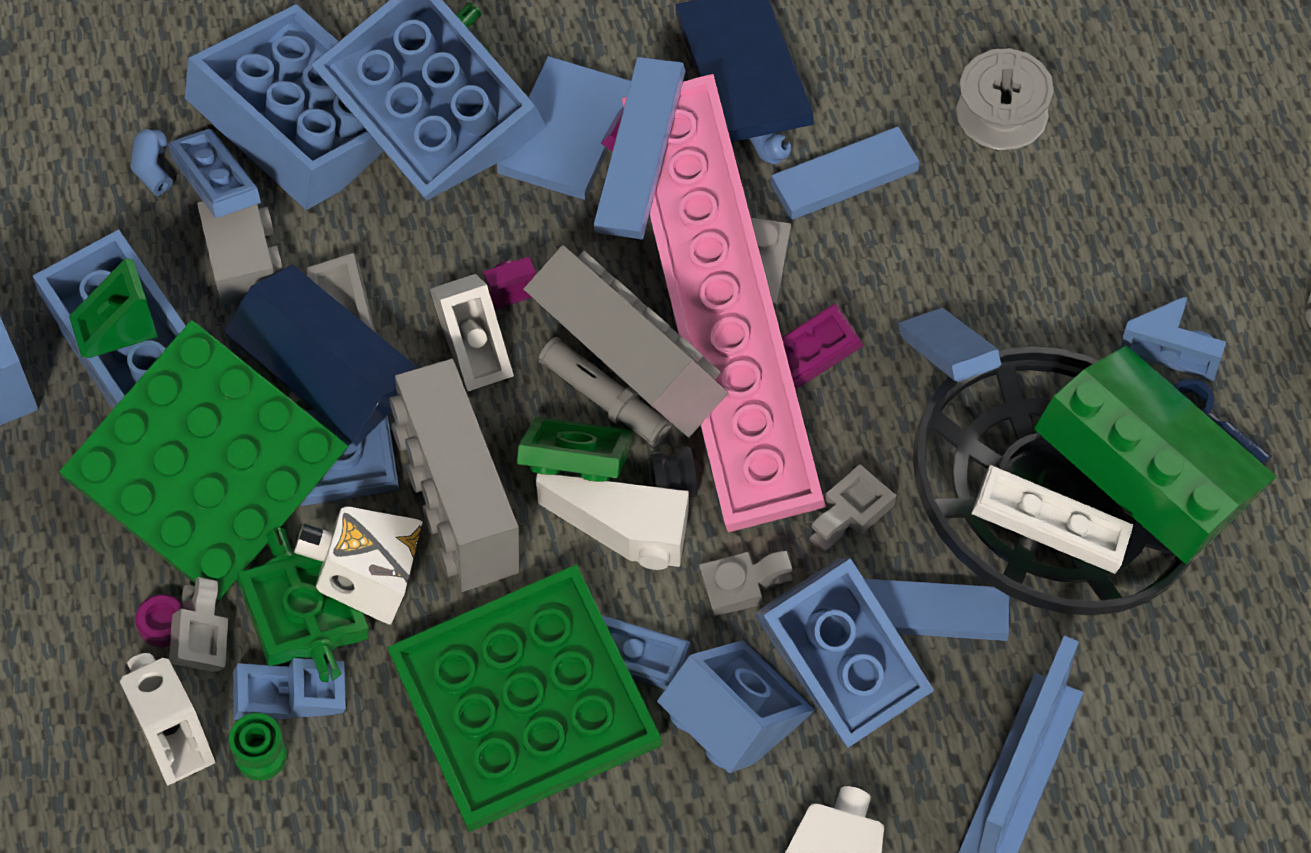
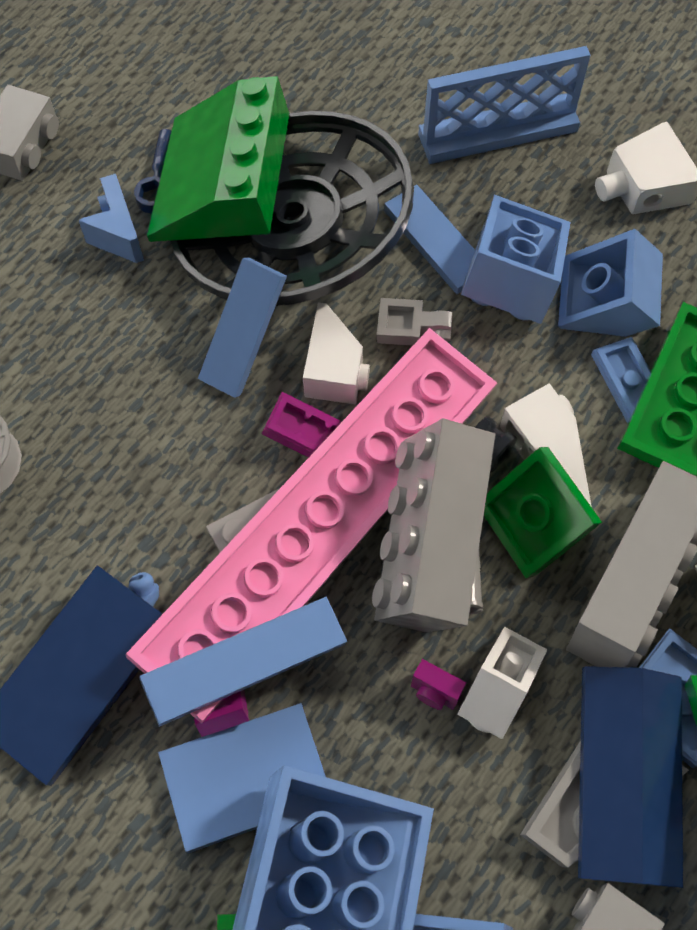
camera: 130 degrees left, 5 degrees up
light grey plate [699,551,793,616] -> none
medium blue tile [771,127,920,220] -> none
white tile [971,465,1133,574] -> none
none -> white slope [303,303,370,405]

